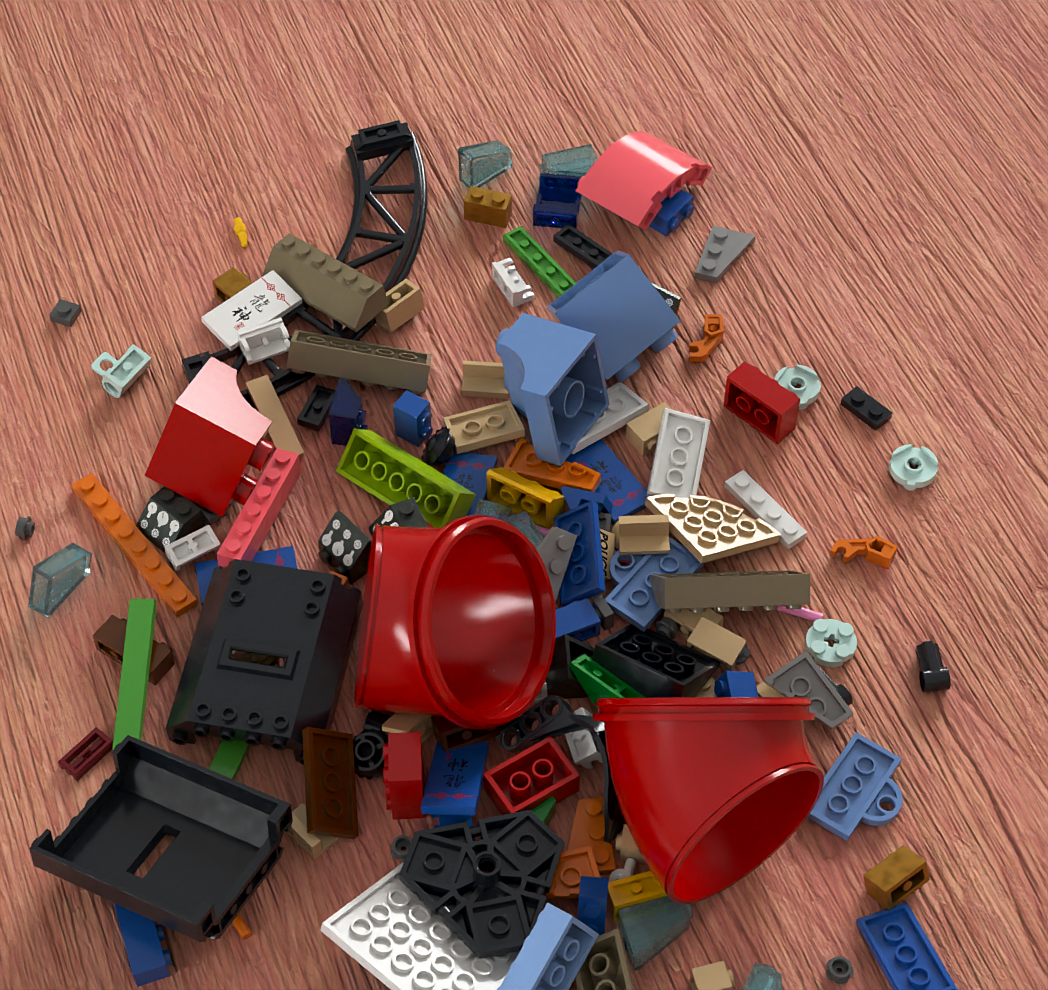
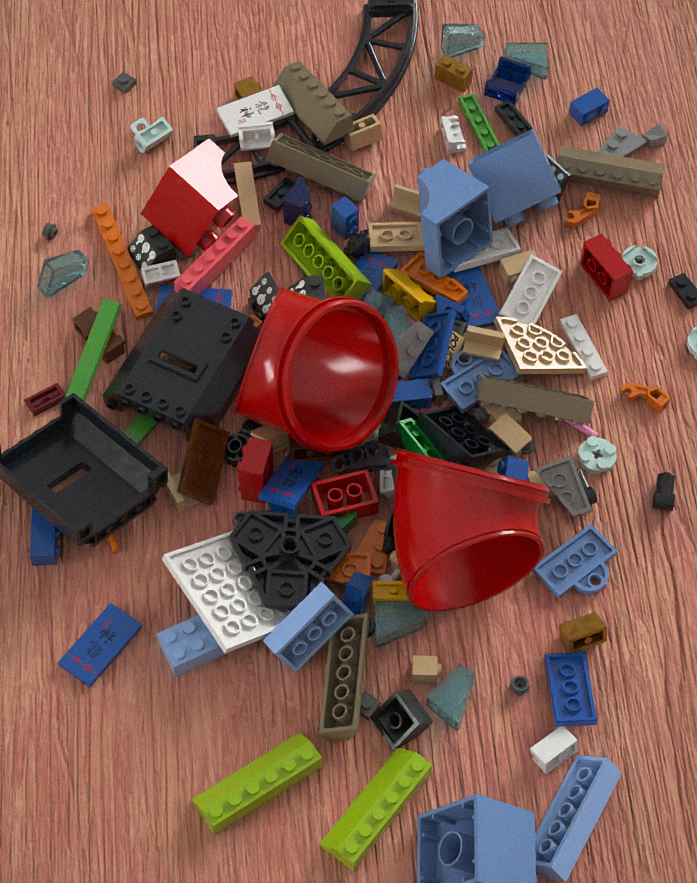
camera: 15 degrees right, 5 degrees up
yellow piece [233,217,248,248] -> none
coral panel [576,131,712,230] -> none
none -> dark tan slope [557,146,664,198]
none -> light grey slope [642,124,667,148]

